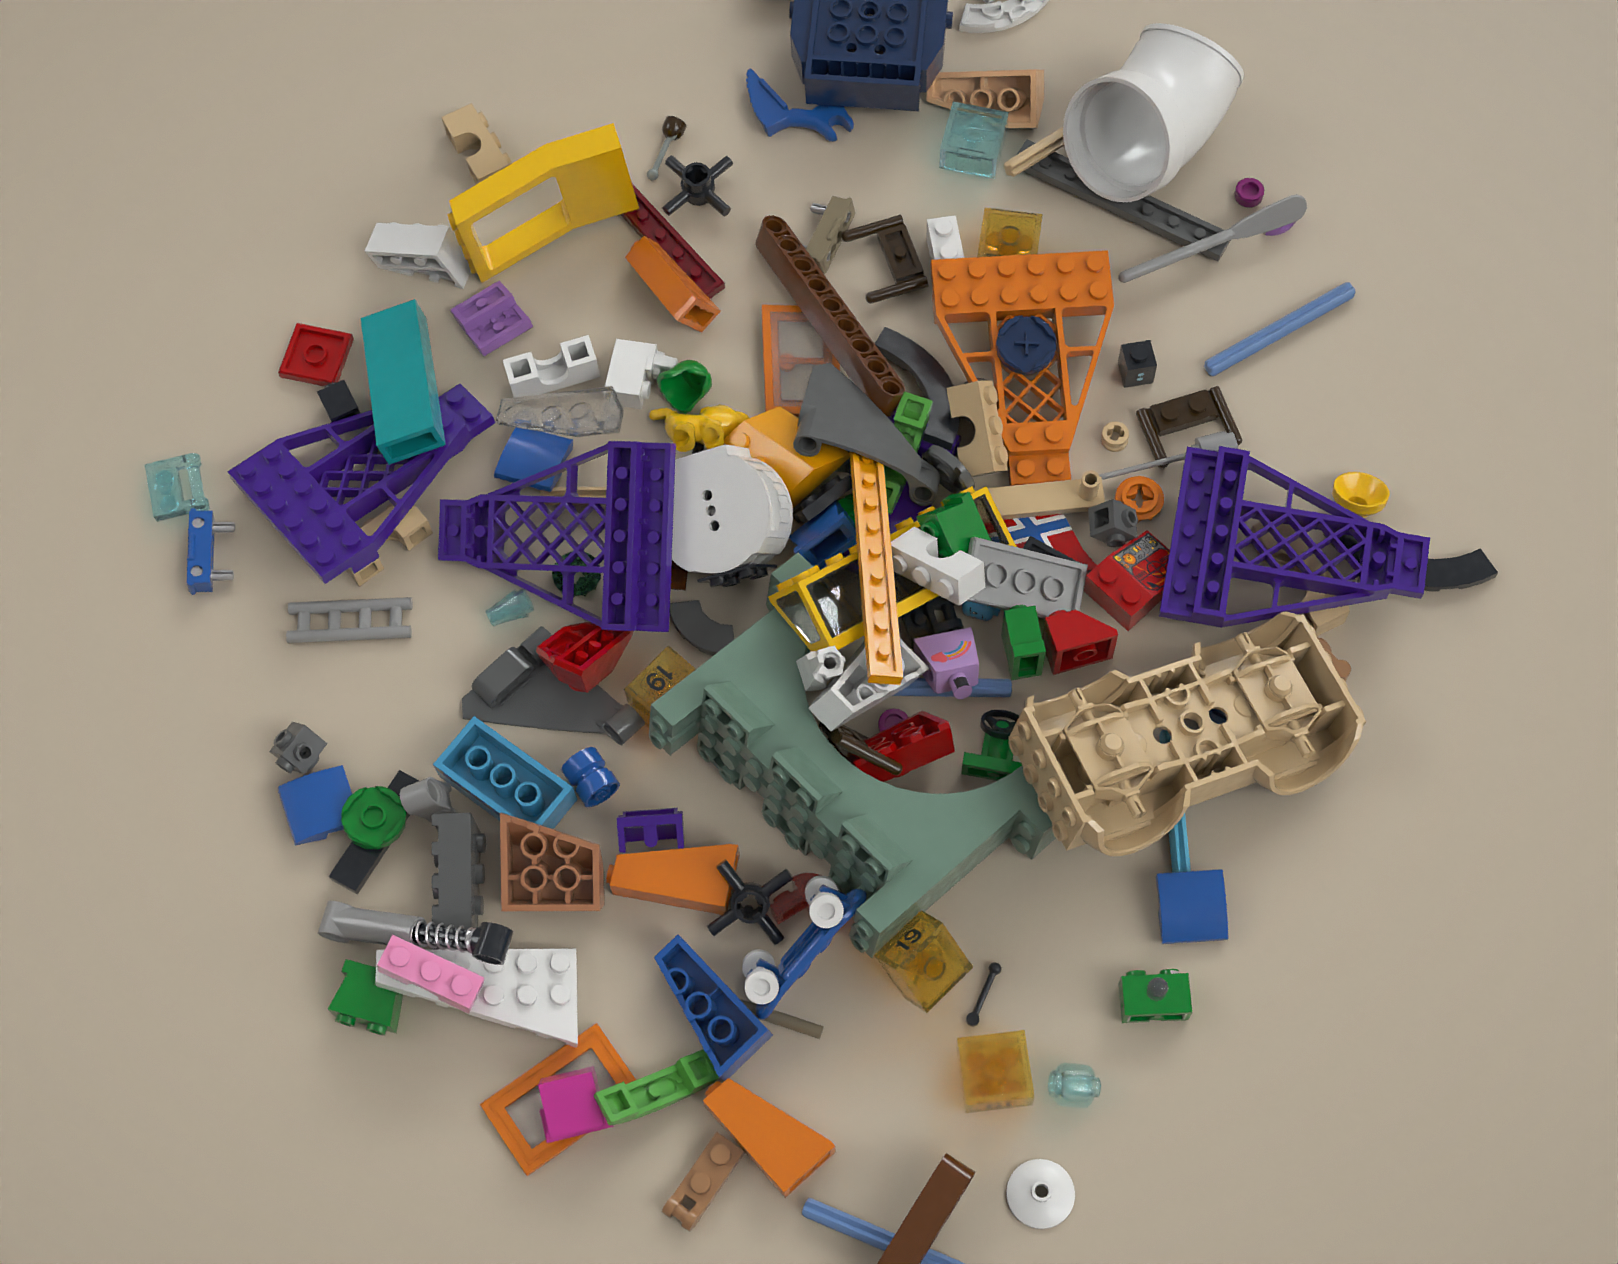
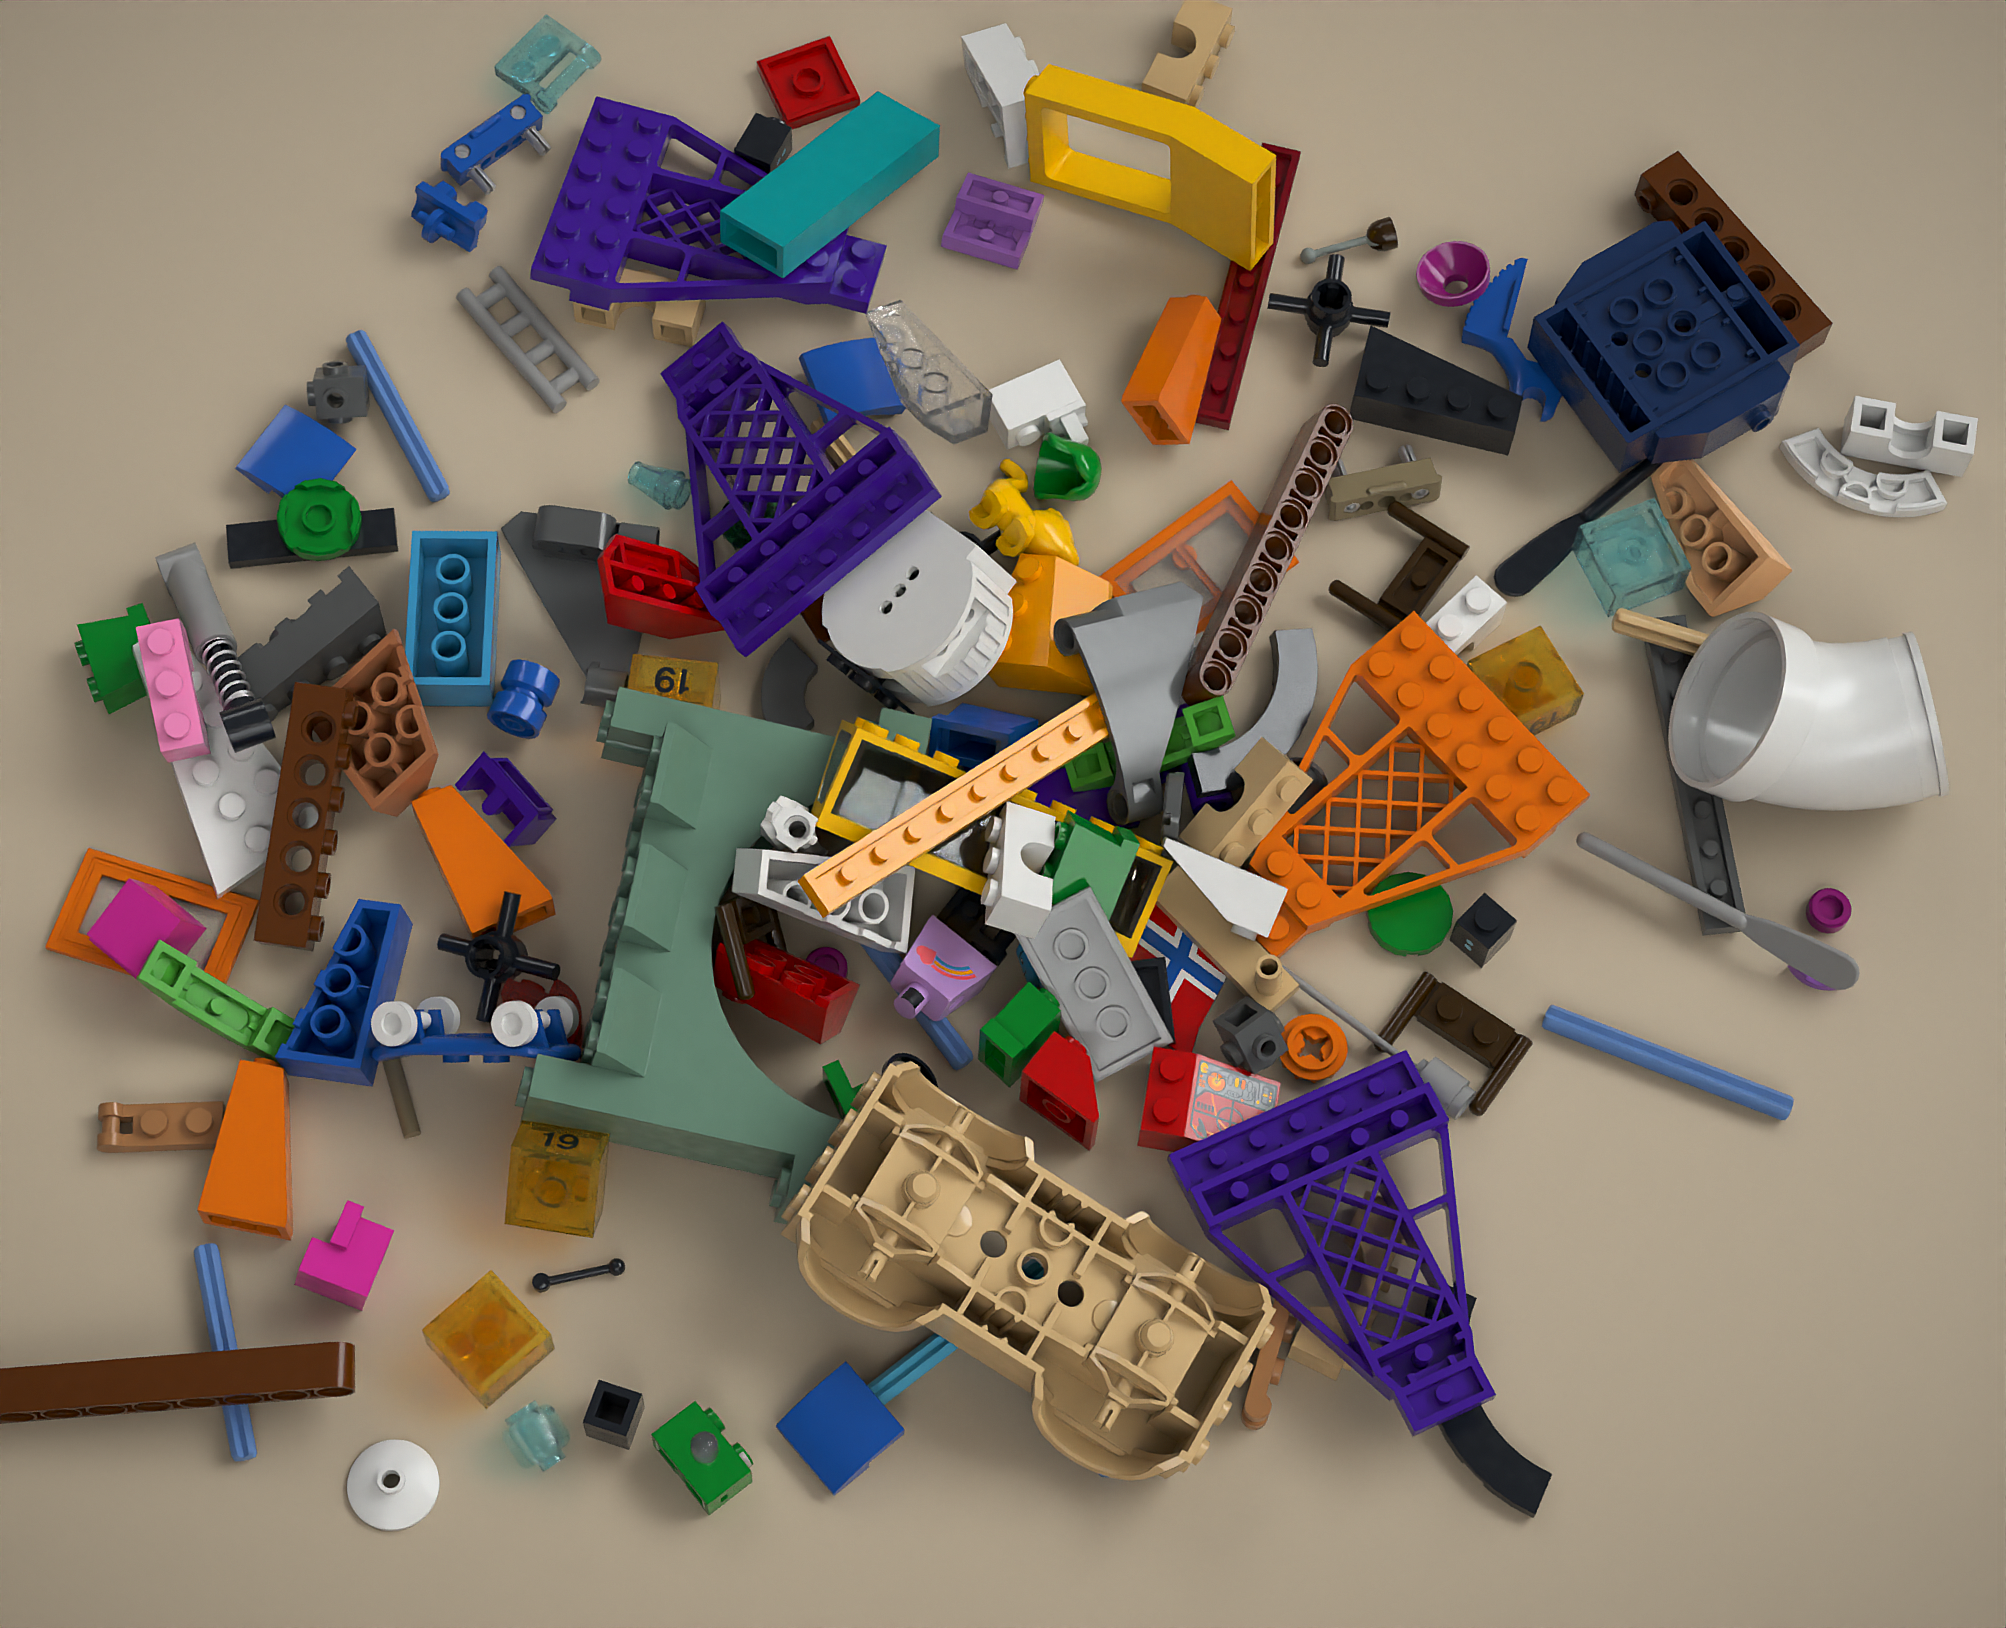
camera: 45 degrees right, 0 degrees up
light grey piece [400,777,456,822] -> none
white arch [503,335,600,402] -> none
black plate [793,474,852,524] -> none
dark blue tile [996,315,1056,375] -> none
tan bush [1101,422,1129,452] -> none
yellow piece [1332,472,1390,518] -> none
none -> reddish brown brick [253,682,358,951]
none -> dark pink plate [294,1200,394,1311]
none -> medium blue axle [346,330,450,502]
none -> blue hips [411,181,488,252]
none -> black brick [583,1380,645,1450]
none -> white slope [1161,837,1288,941]
none -> black wedge [1350,325,1523,456]
none -> green tile [1367,872,1453,956]
none -> magenta piece [1416,241,1491,307]
none -> black piece [1494,458,1663,597]

